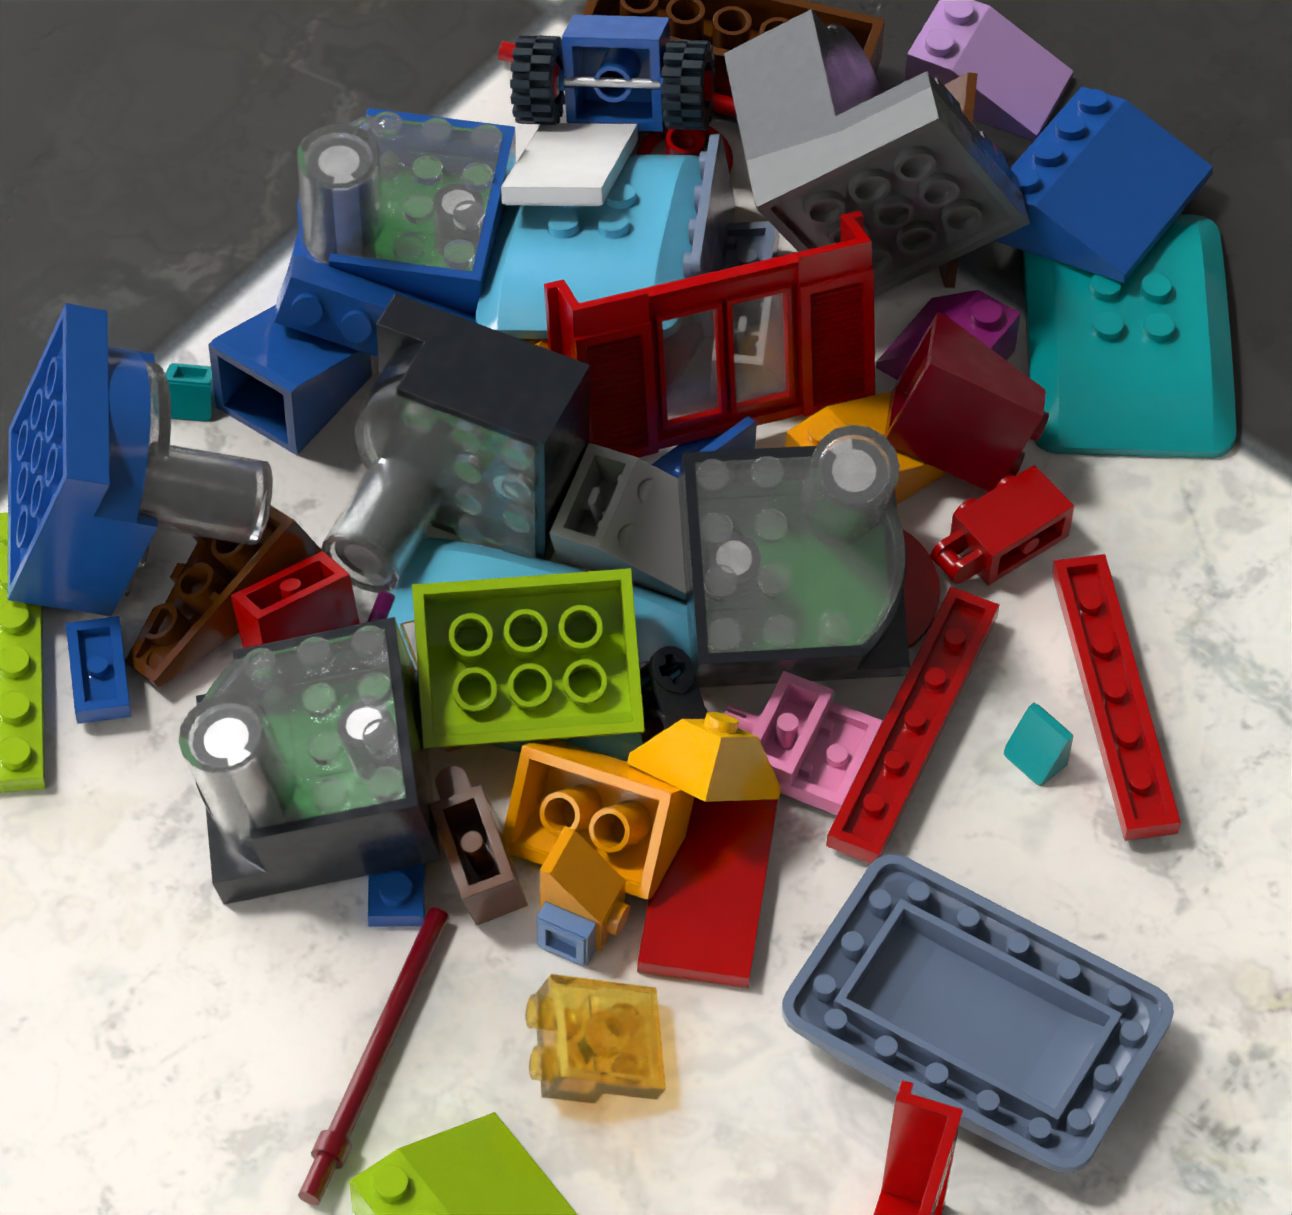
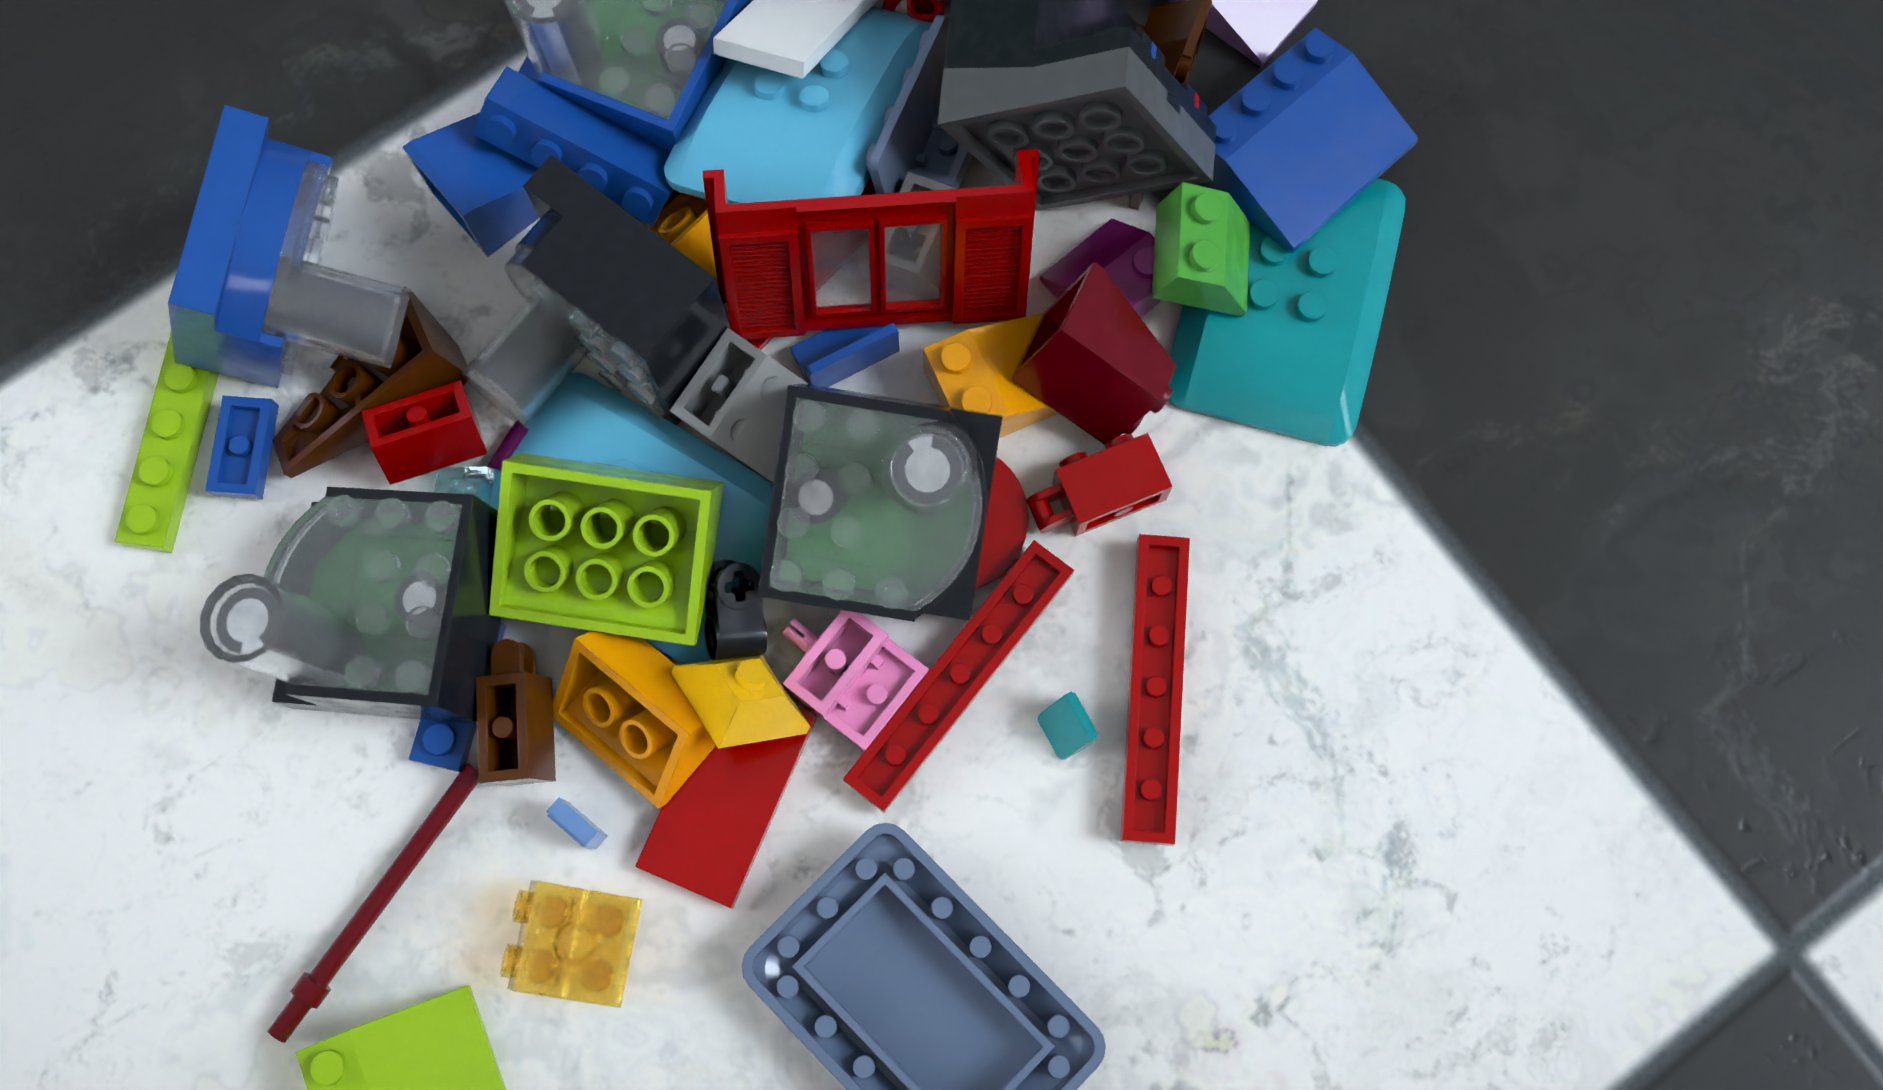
camera: 15 degrees right, 20 degrees up
teal slope [160,363,215,421] -> none
light orange slope [540,826,630,952] -> none
none -> bright green slope [1152,182,1250,317]

